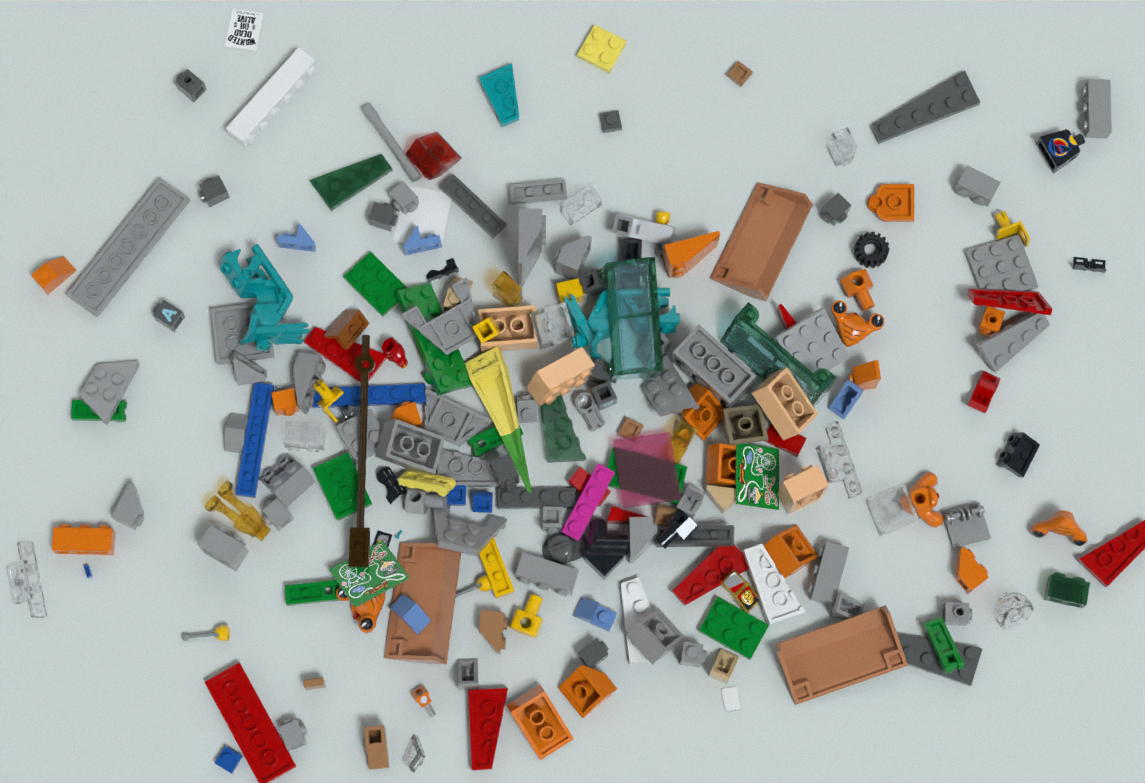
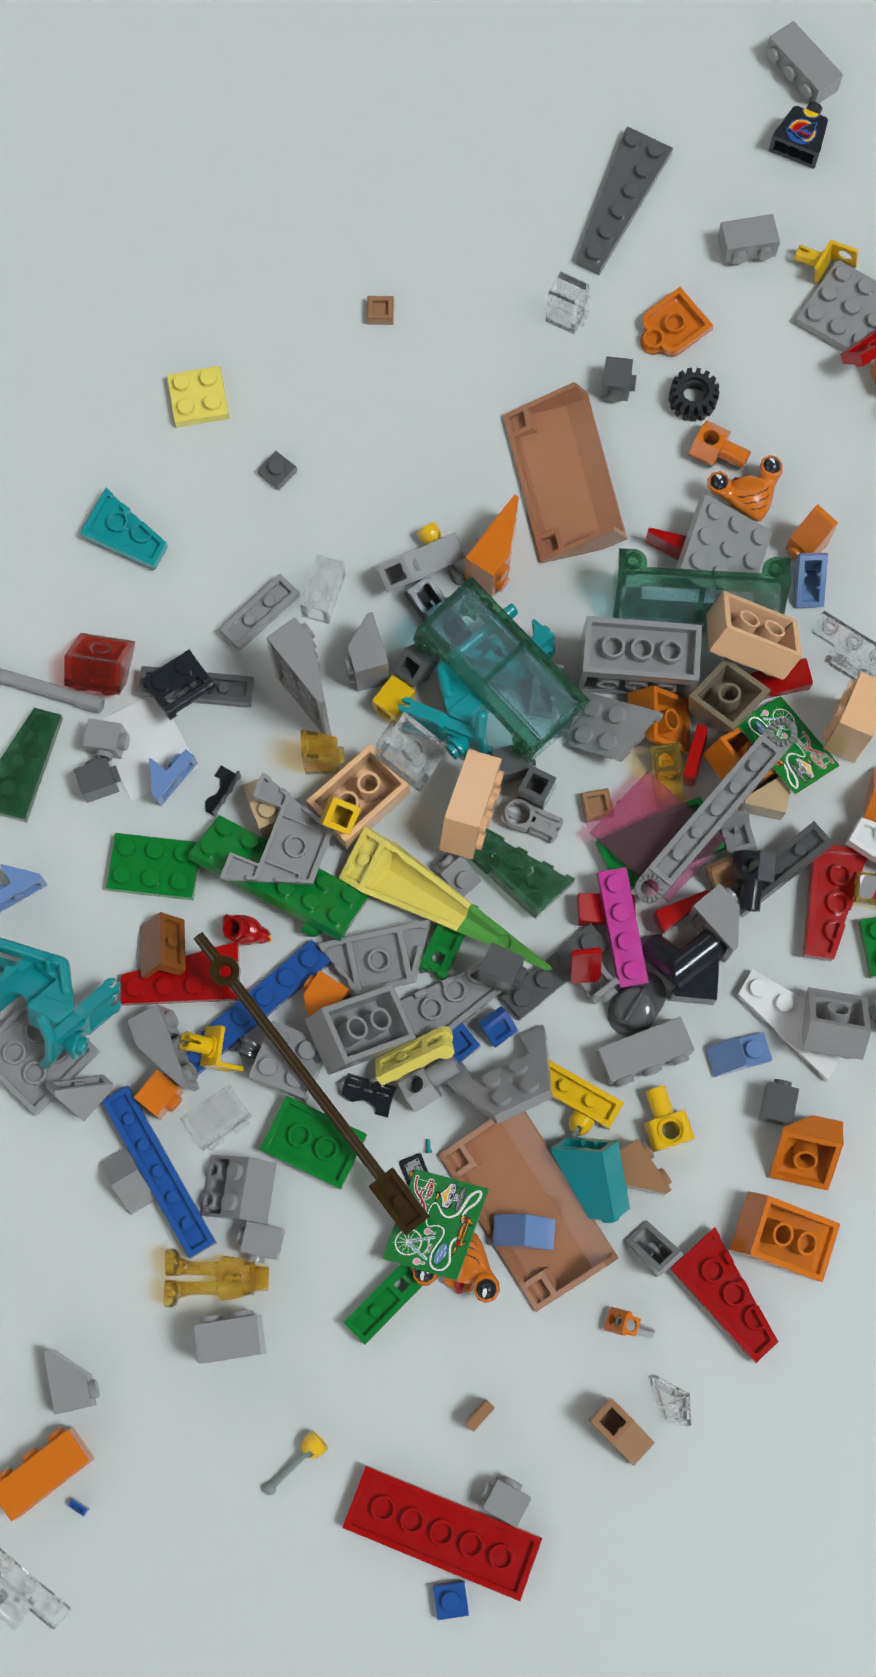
camera: 35 degrees left, 0 degrees up
none -> black plate [142,649,218,721]
none -> teal slope [551,1136,630,1223]
none -> red slope [568,947,602,984]
none -> light grey plate [635,718,798,904]
none -> red tile [683,723,708,787]

